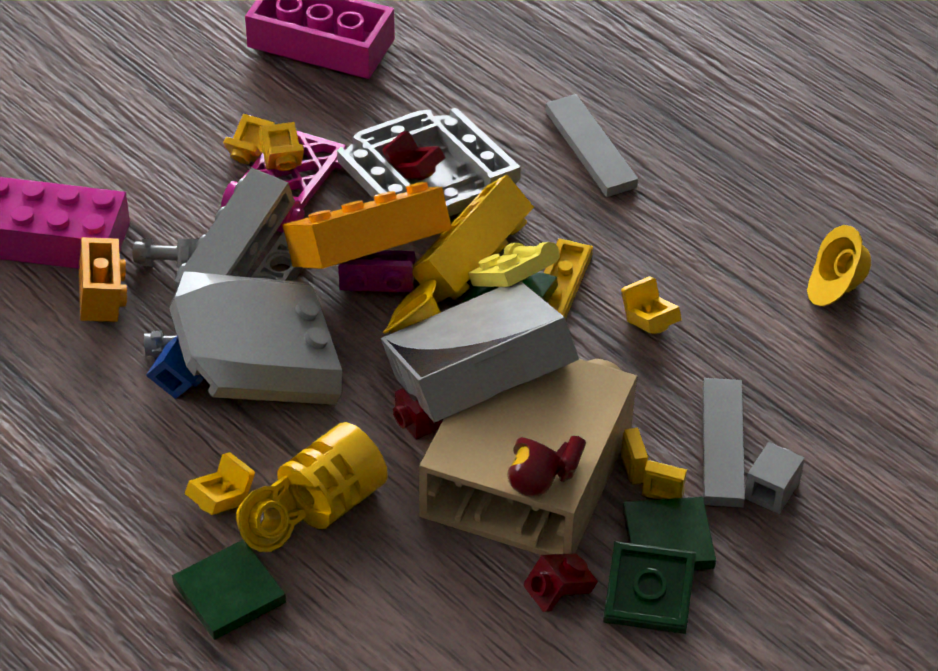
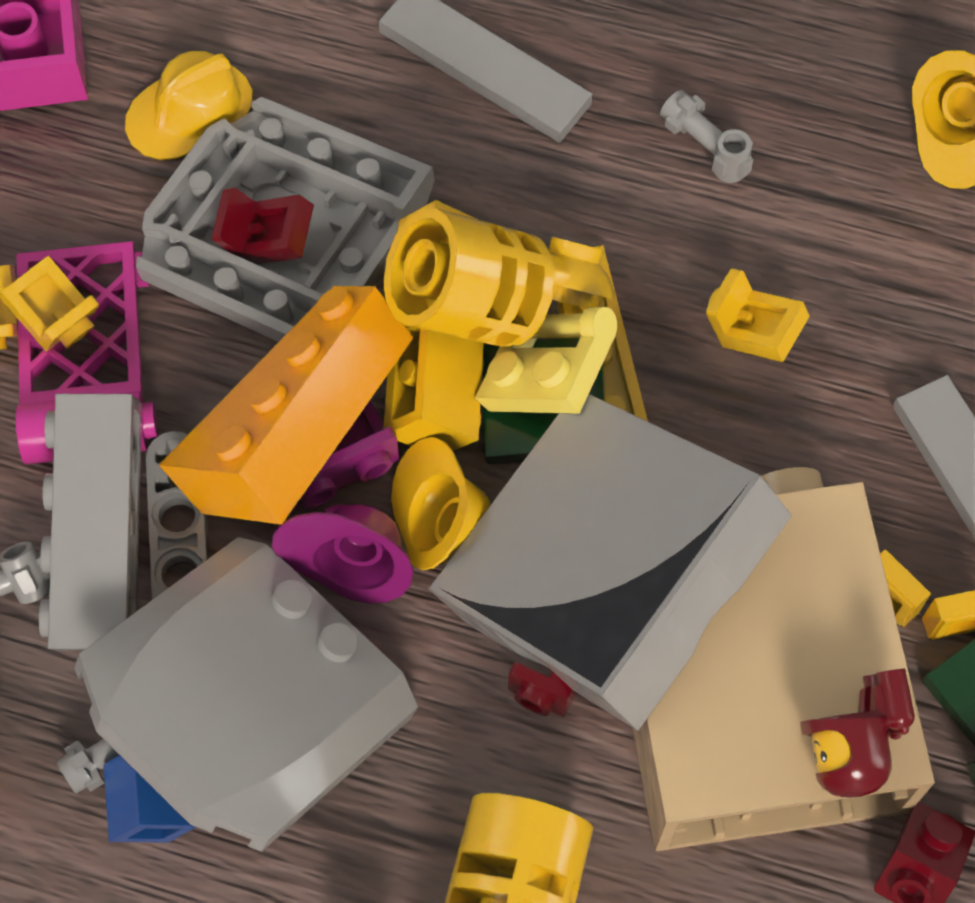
camera: 30 degrees left, 20 degrees up
none -> yellow piece [125,51,252,160]
none -> magenta piece [272,504,414,604]
none -> yellow cylinder [384,208,614,347]
none -> light grey bar [660,90,754,183]

